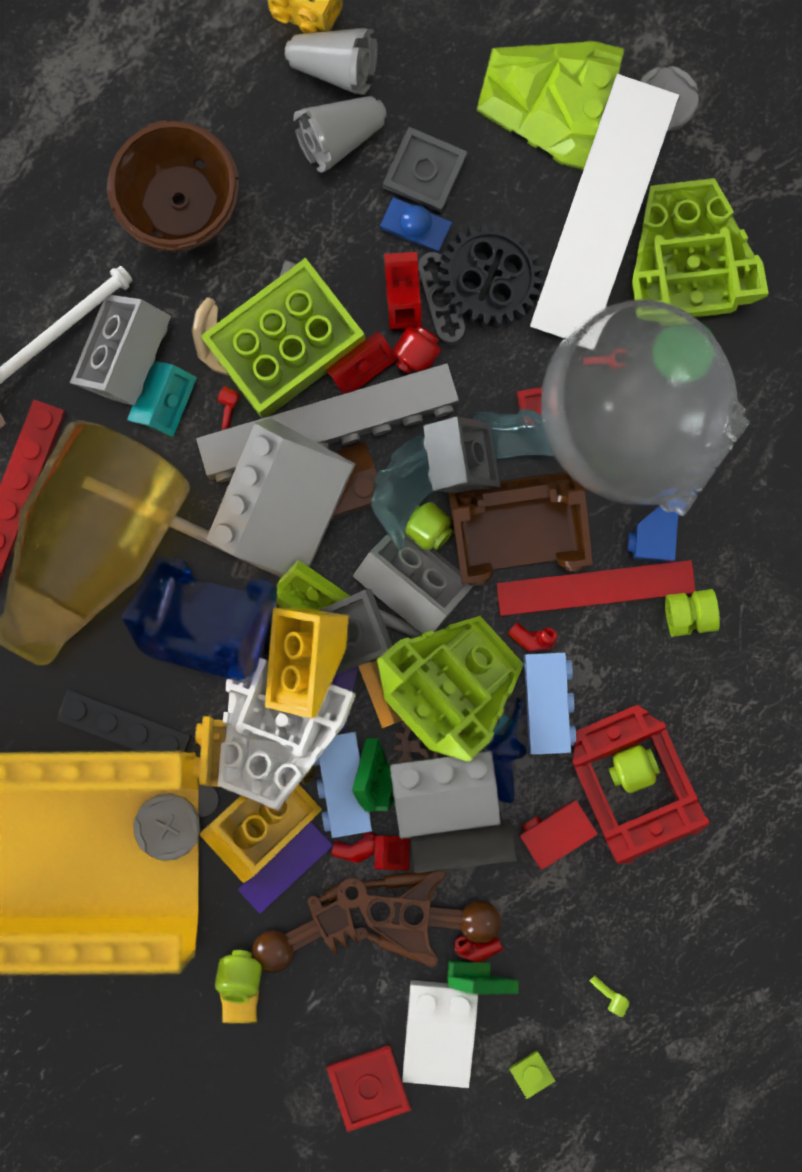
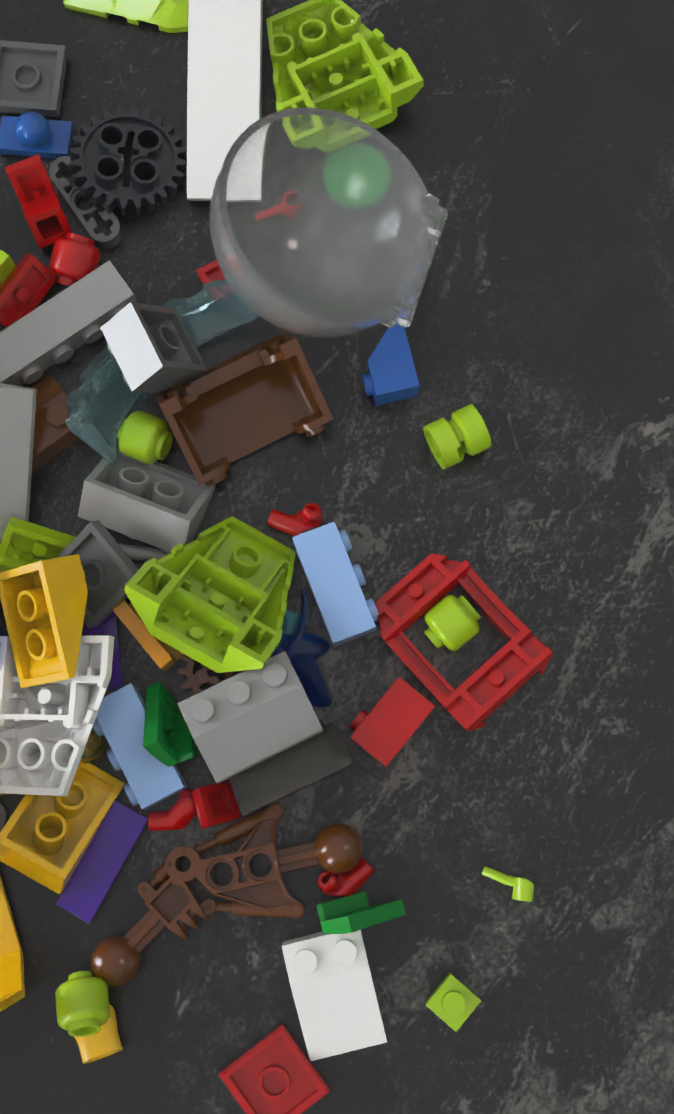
camera: 20 degrees left, 5 degrees down
red tile [496,560,696,617] -> none

